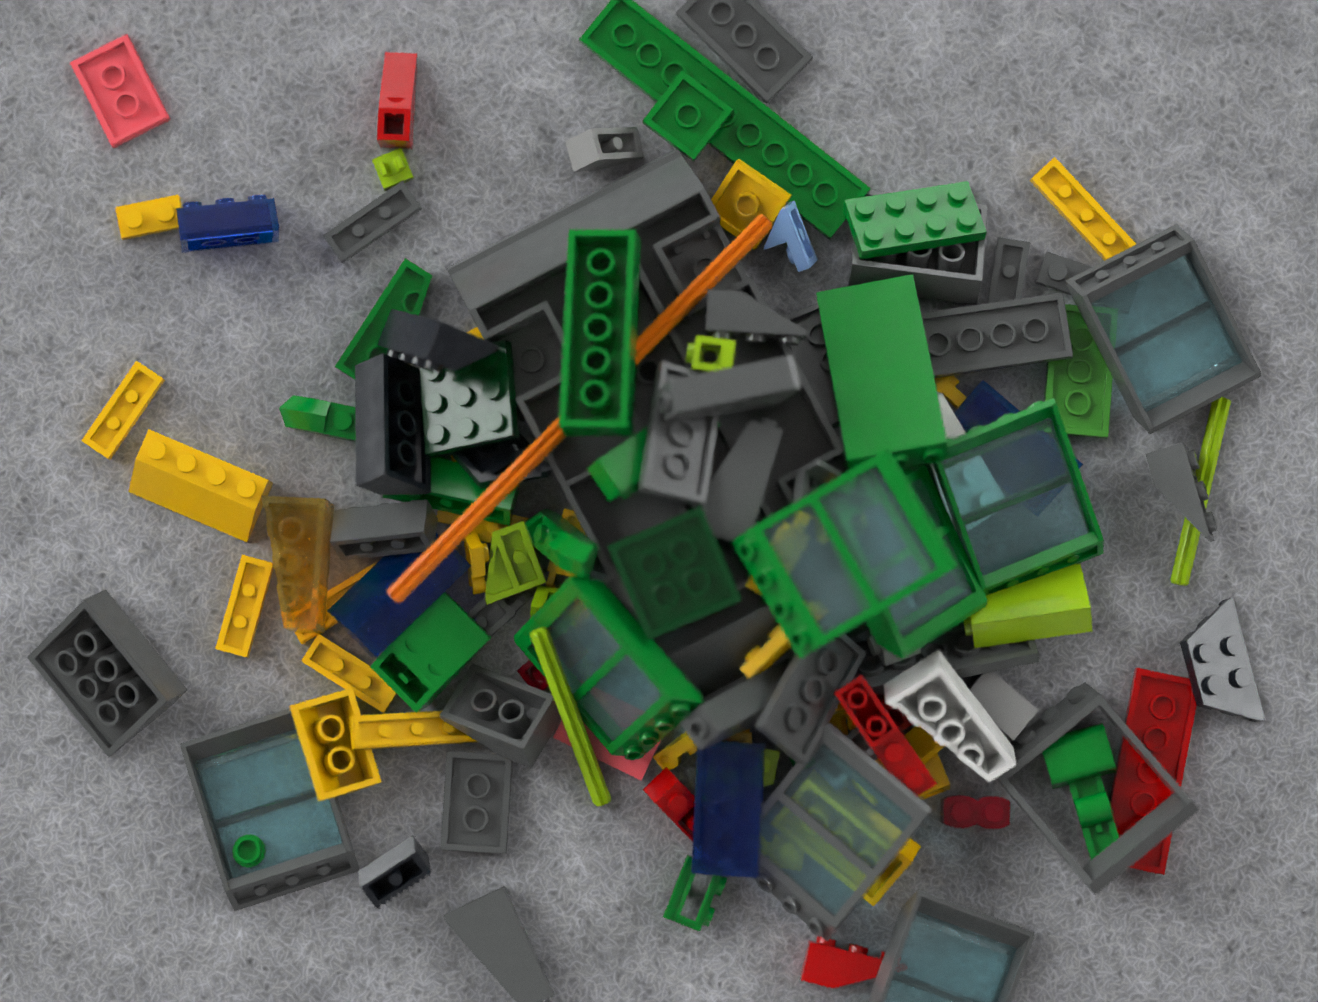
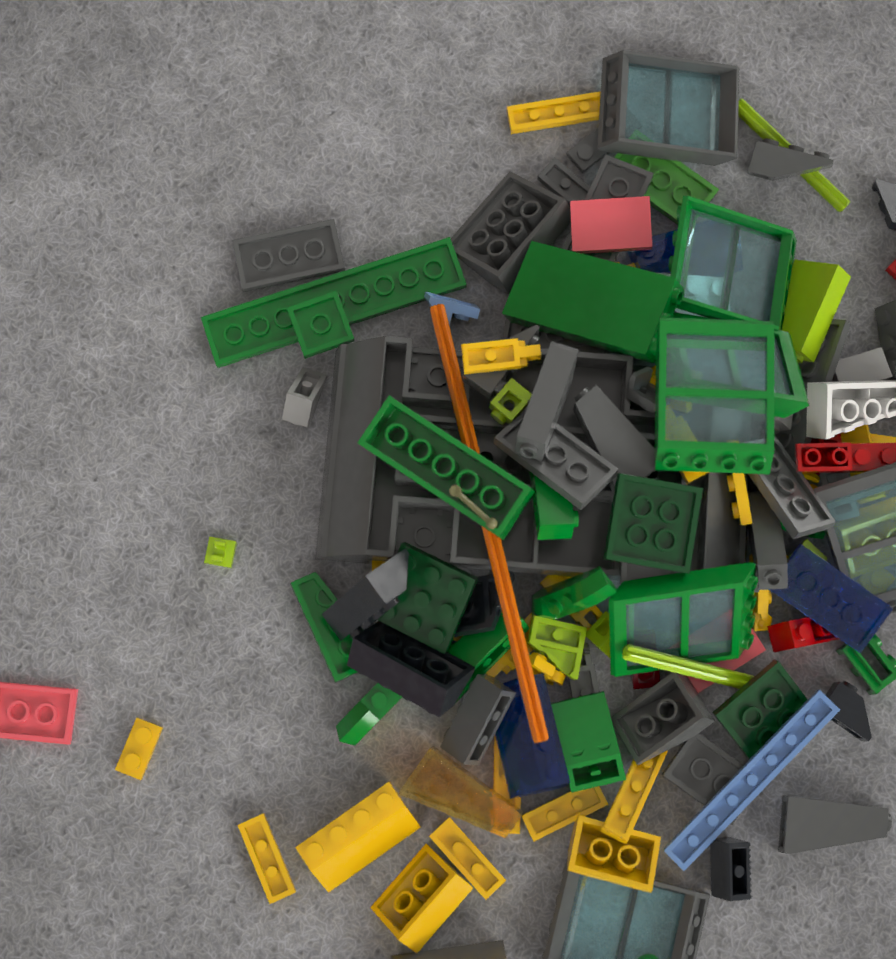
camera: 65 degrees left, 5 degrees down
clear blue slope [176,195,279,253] -> none
dark grey plate [323,181,422,264] -> none
slope [377,52,417,149] -> none
yellow plate [711,159,792,250] -> none
plate [843,181,987,259] -> none
none -> yellow slope [370,844,473,953]
none -> olive hinge [449,485,497,529]
none -> yellow hinge [461,338,541,375]
none -> coral tile [570,196,652,254]
none -> medium blue plate [662,690,840,871]
none -> dark green plate [712,659,808,760]
none -> black slope [826,681,872,741]

